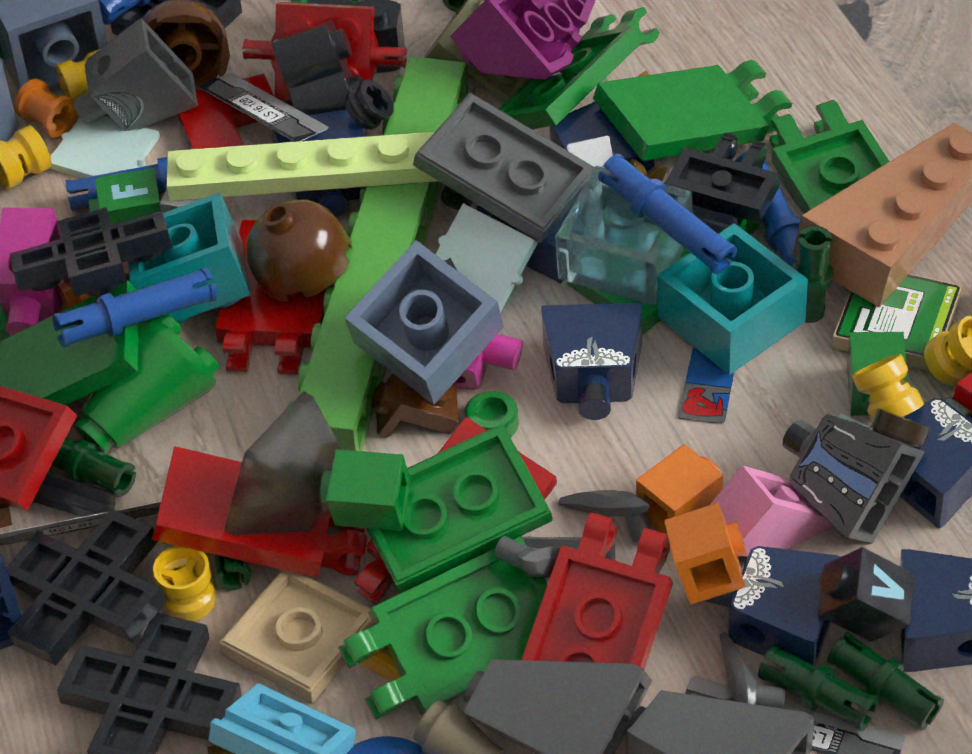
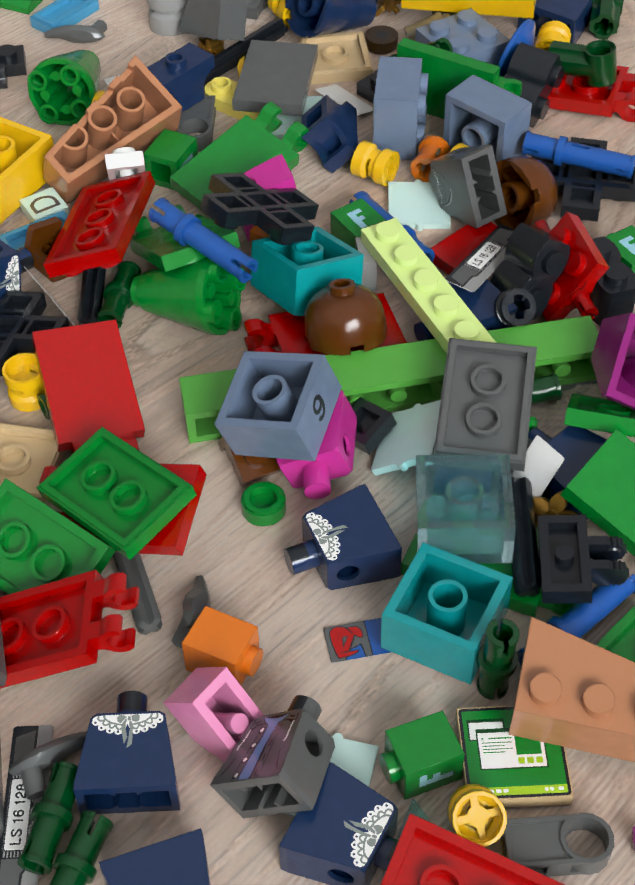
camera: 65 degrees right, 0 degrees up
clear smoke slope [224,391,342,536] -> none
green brick [320,449,411,531] -> none
dark grey bar [495,536,560,579] -> none
blue pin [598,154,738,274] -> none
orange brick [664,502,748,605] -> none
black brick [818,547,915,642] -> none
yellow wheel [851,353,924,423] -> none
dark brown tile [871,408,931,448] -> none

